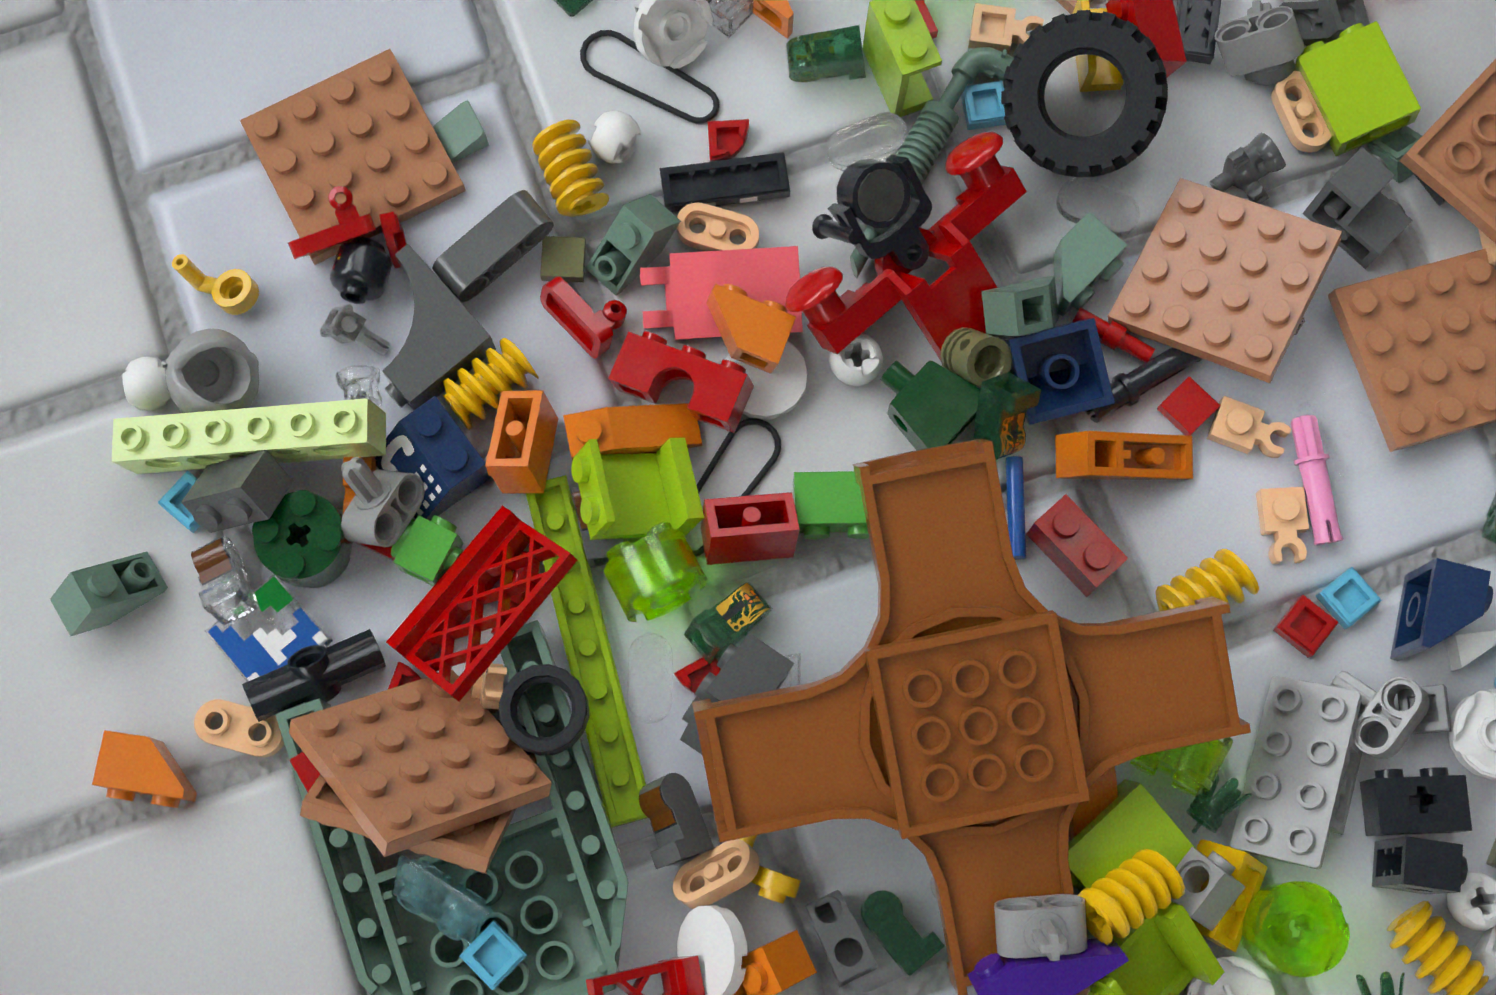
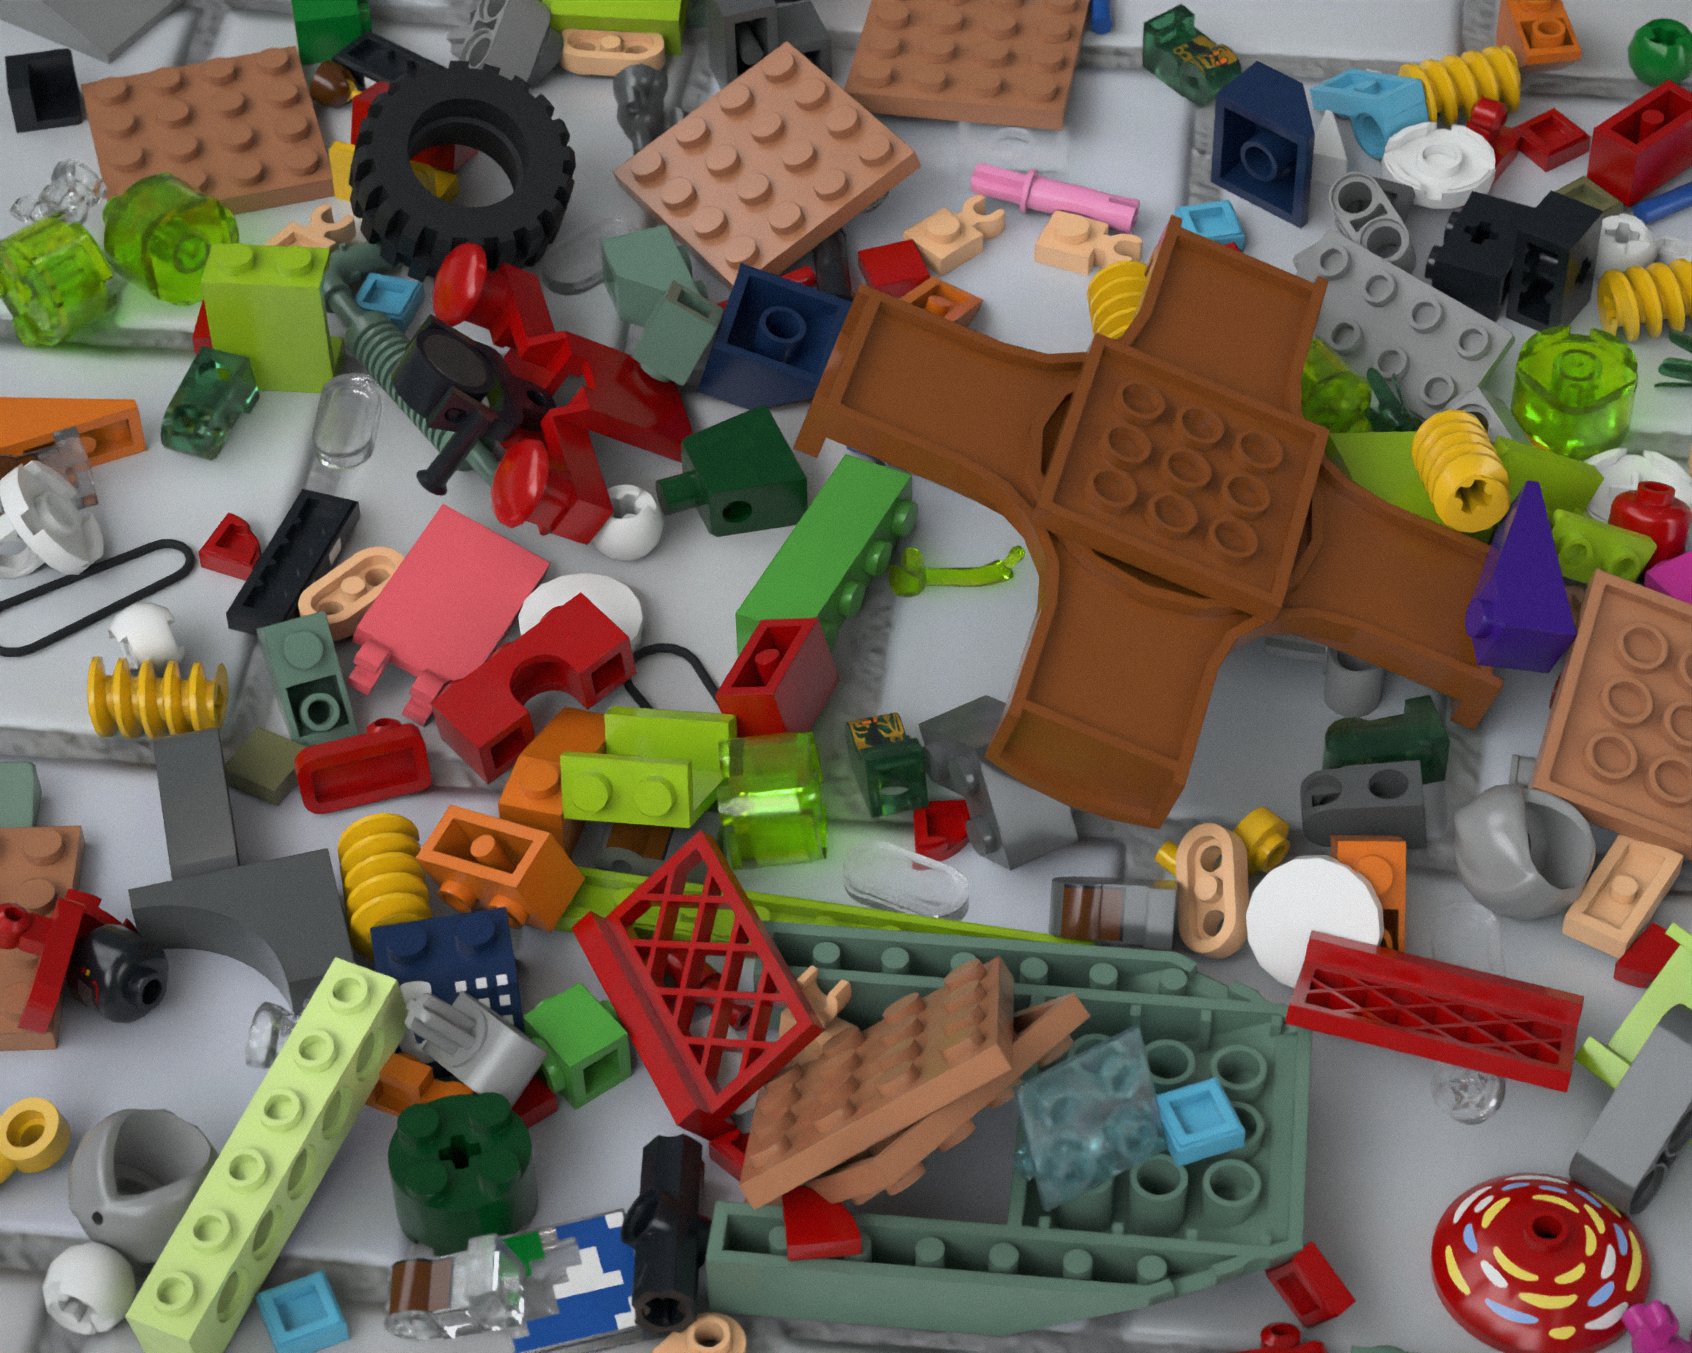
camera: 60 degrees left, 30 degrees down
dark grey brick [181,450,294,533] -> none
piece [320,304,390,355] -> none
black tyre [499,664,589,756] -> none
orange slope [706,284,796,374] -> none
olive piece [940,327,1012,388] -> none
clear green leg [974,372,1041,460] -> none
light grey beam [994,894,1088,961] -> none

